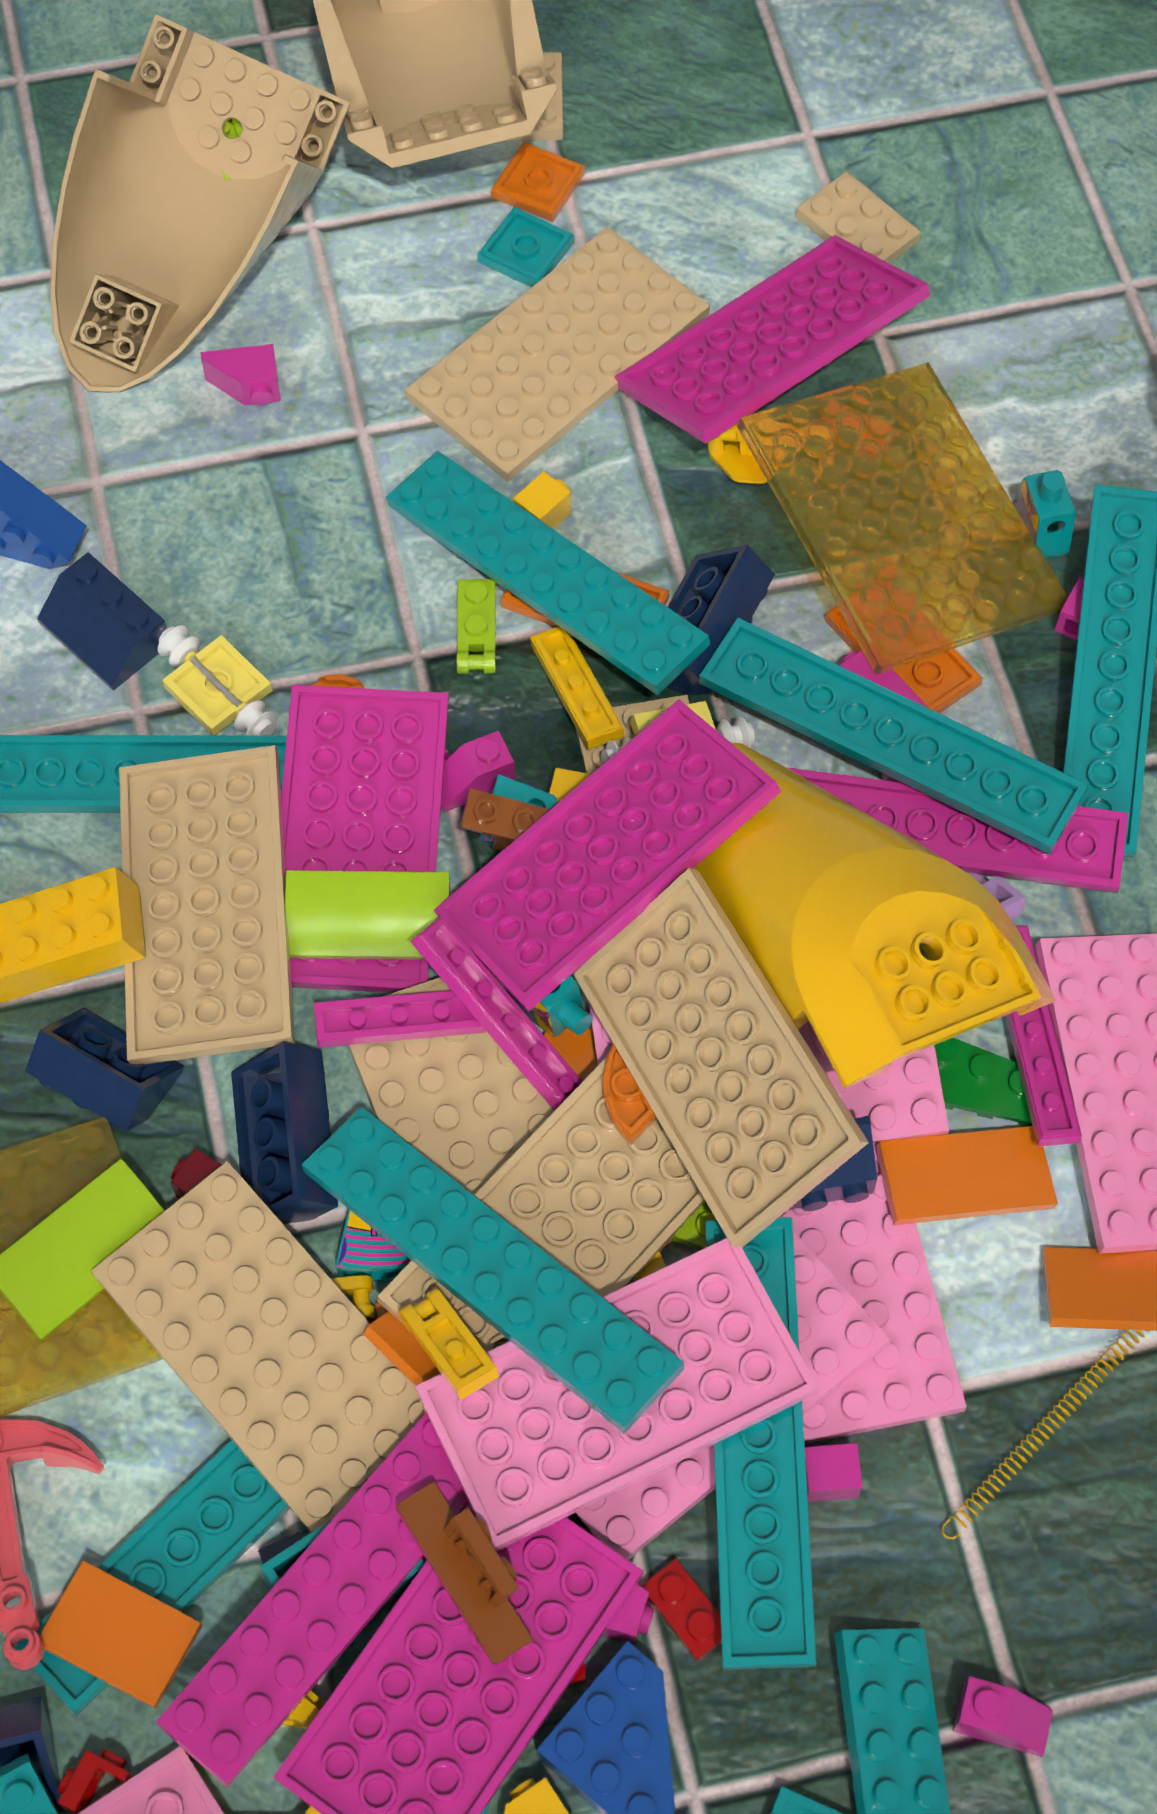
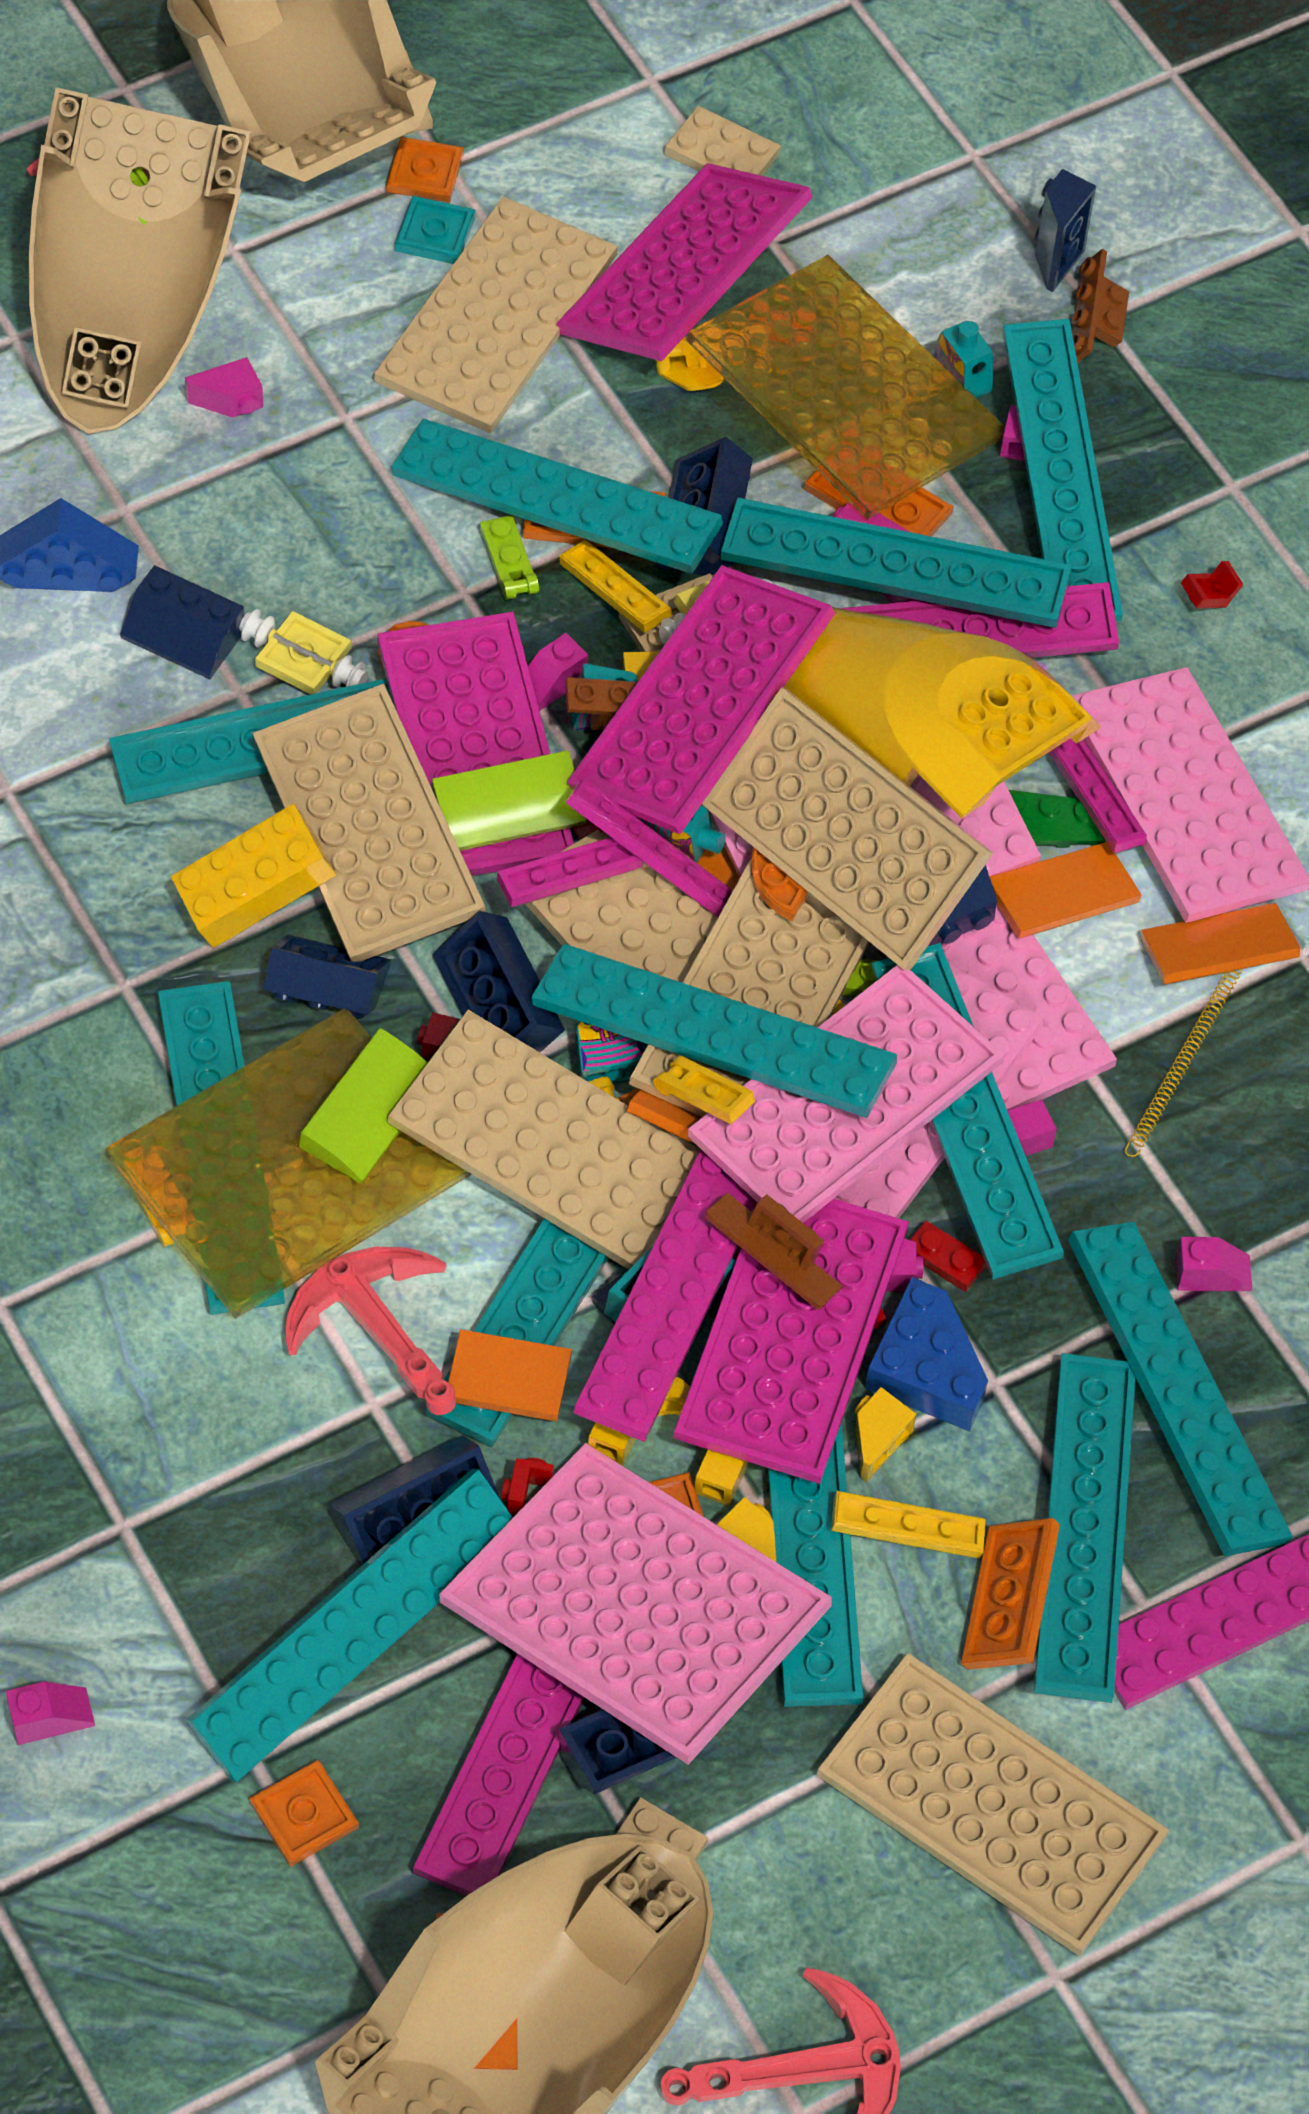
camera: 20 degrees left, 5 degrees down
yellow brick [513,471,571,529] -> none

